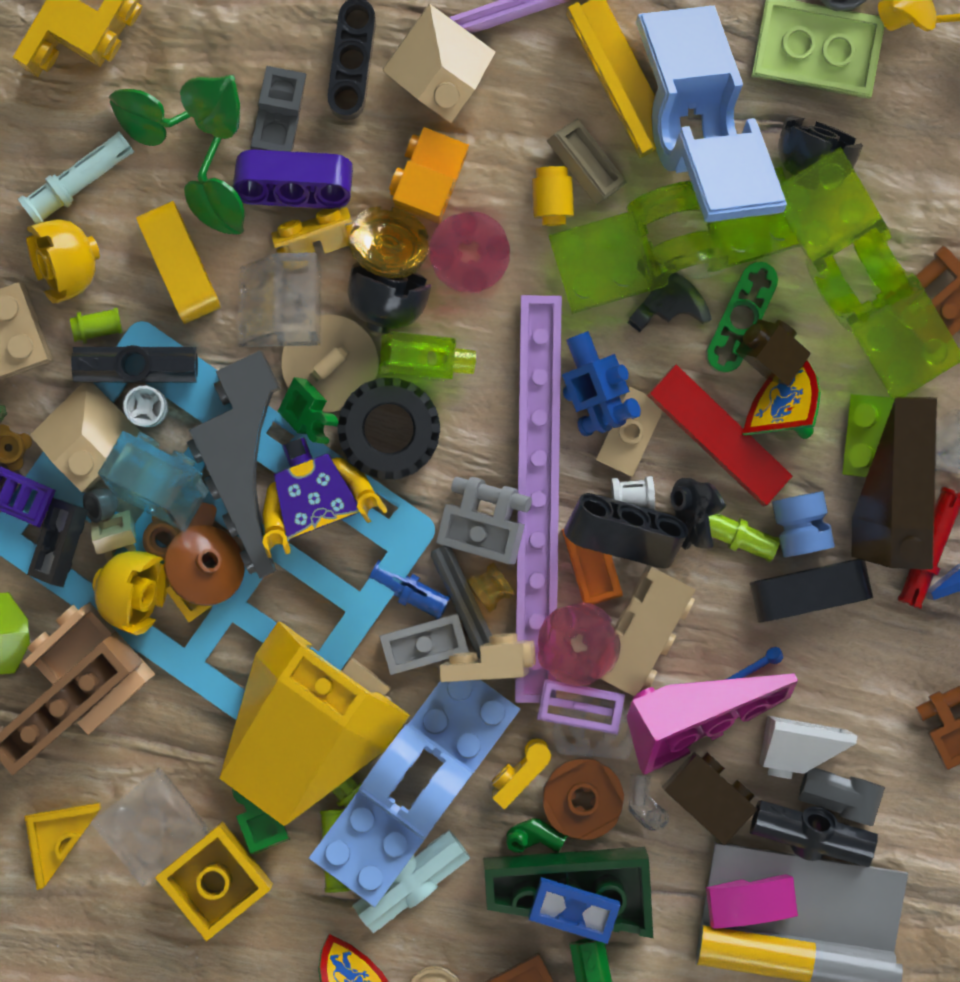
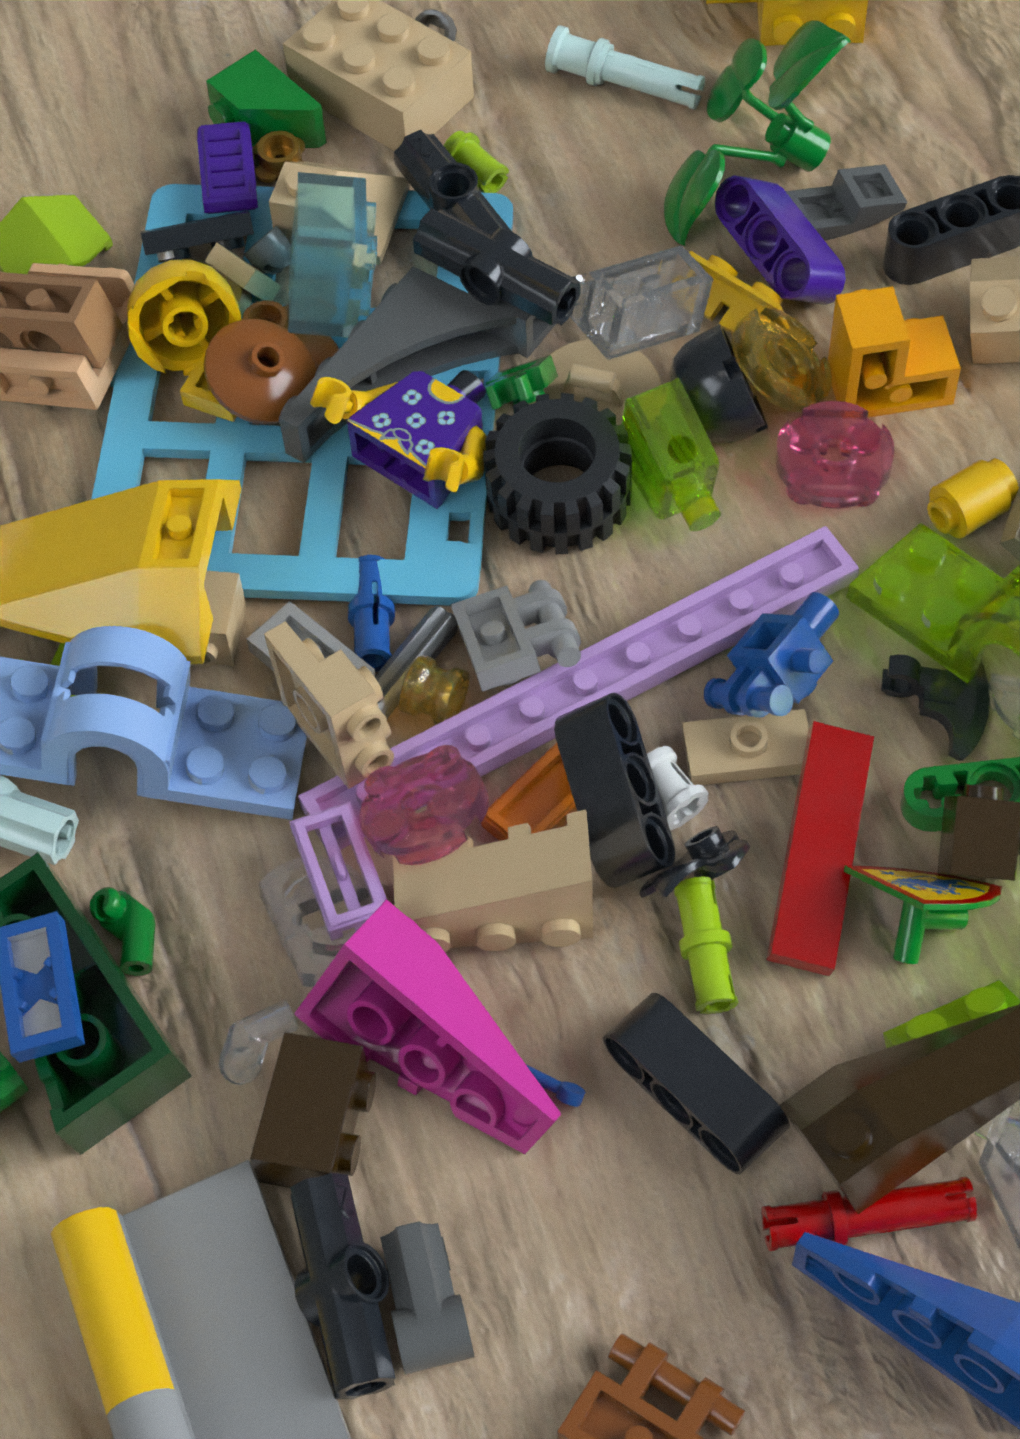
camera: 60 degrees right, 30 degrees down
yellow cylinder [26,219,100,303] -> none
white wheel [123,386,168,428] -> none
yellow beam [136,201,221,324] -> none
yellow plate [492,737,551,810] -> none
dark orange plate [543,758,624,840] -> none
dark pink slope [706,874,798,929] -> none
white slope [759,716,857,779] -> none
medium blue wheel [772,491,835,557] -> none
none -> black piece [413,208,581,326]

